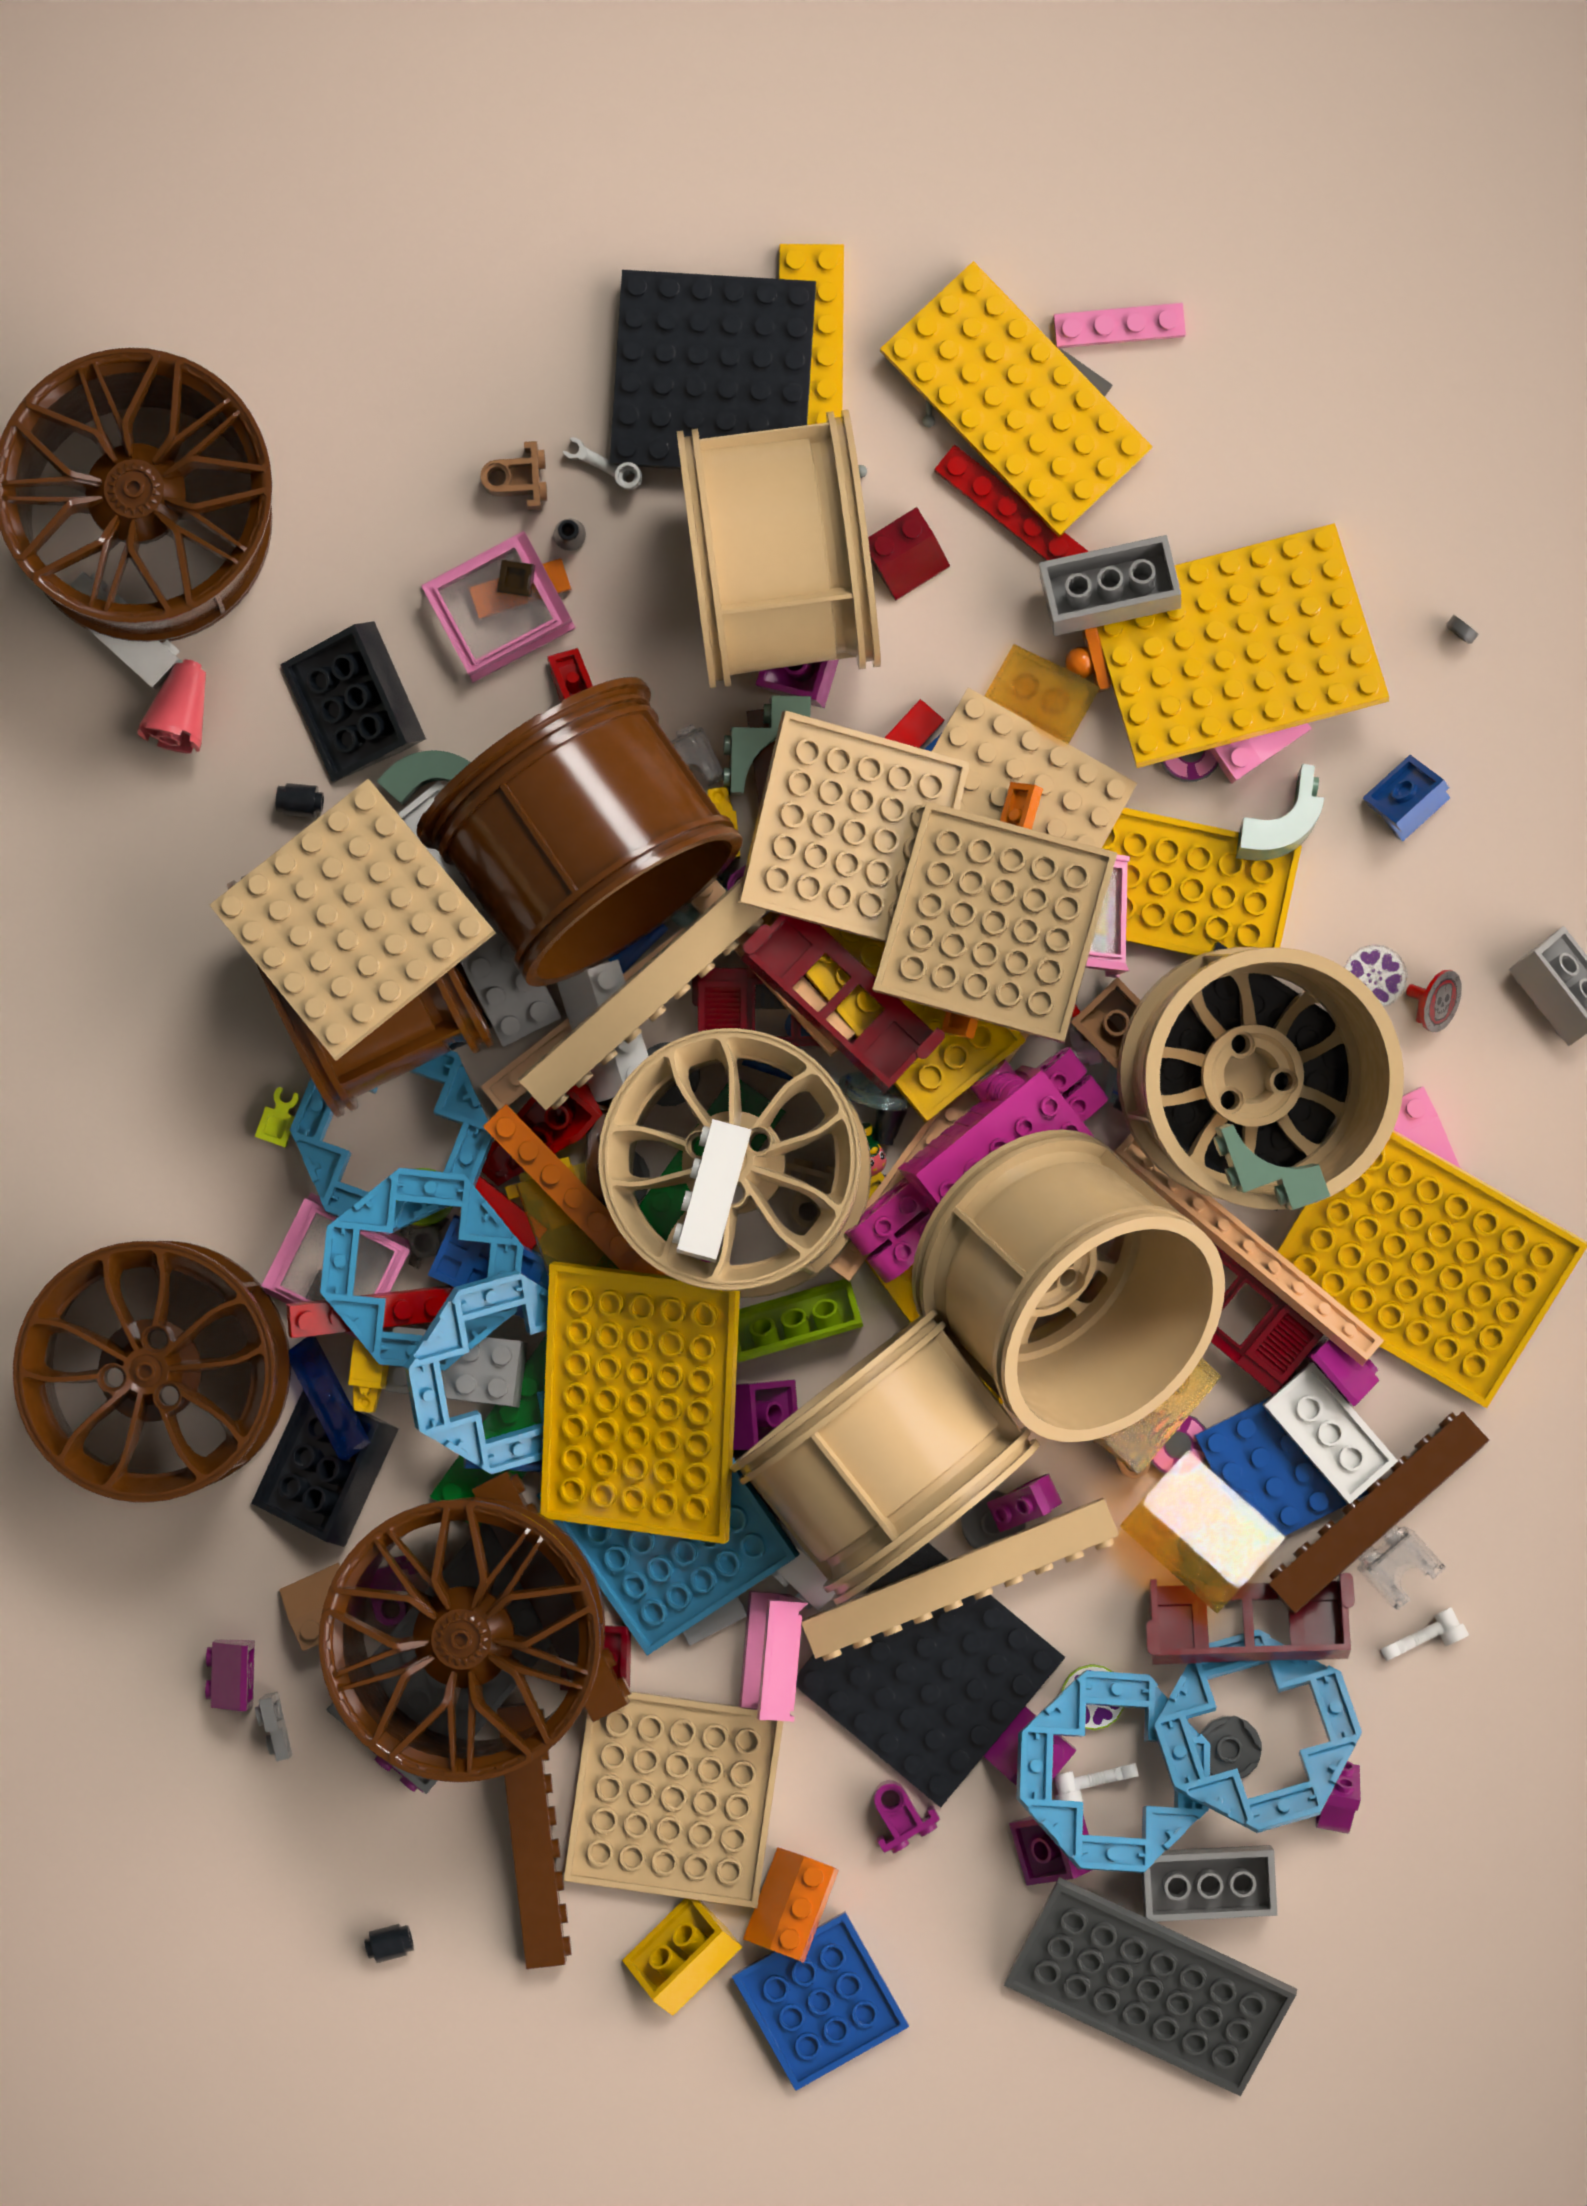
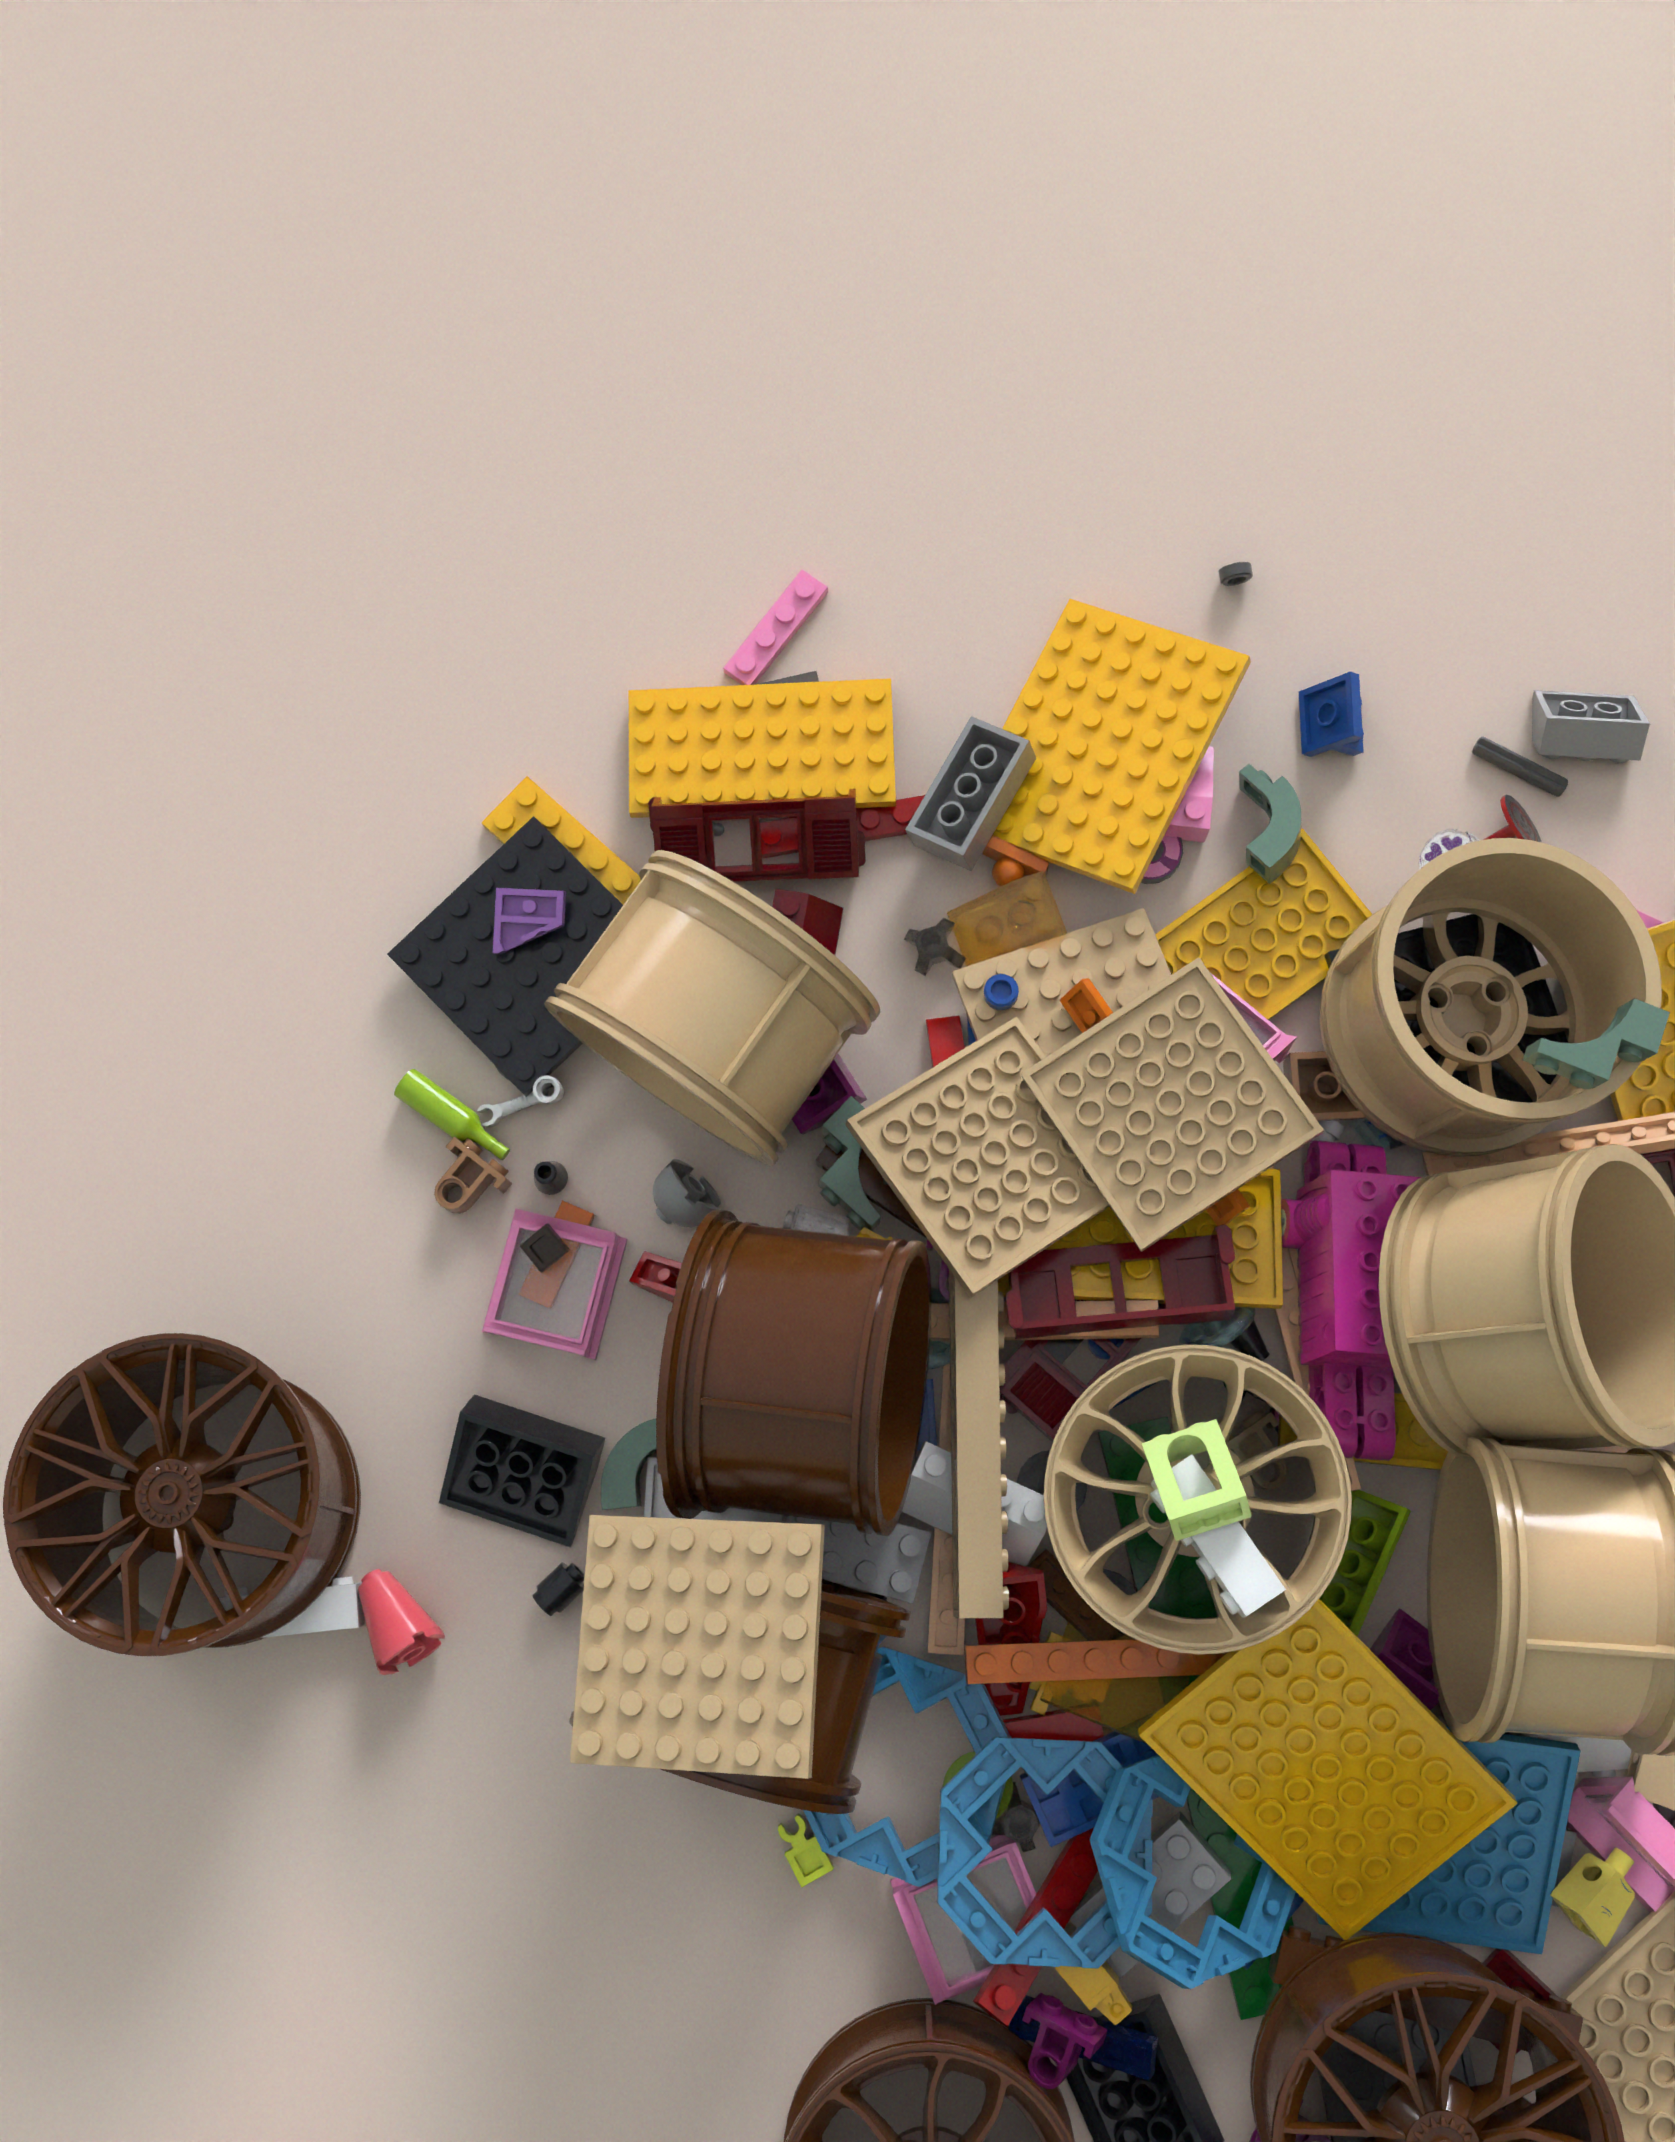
camera: 40 degrees left, 10 degrees down
none -> lime piece [394,1069,510,1160]
none -> medium lavender wing [493,888,566,954]
none -> dark red piece [648,789,866,882]
none -> light grey cylinder [653,1159,721,1228]
none -> clear smoke rock [904,918,966,976]
none -> blue tile [984,974,1019,1010]
none -> magenta pin [1022,1992,1108,2089]
none -> yellowish green panel [1142,1419,1252,1541]
none -> dark grey axle [1472,737,1568,797]
none -> light yellow torso [1550,1847,1635,1947]

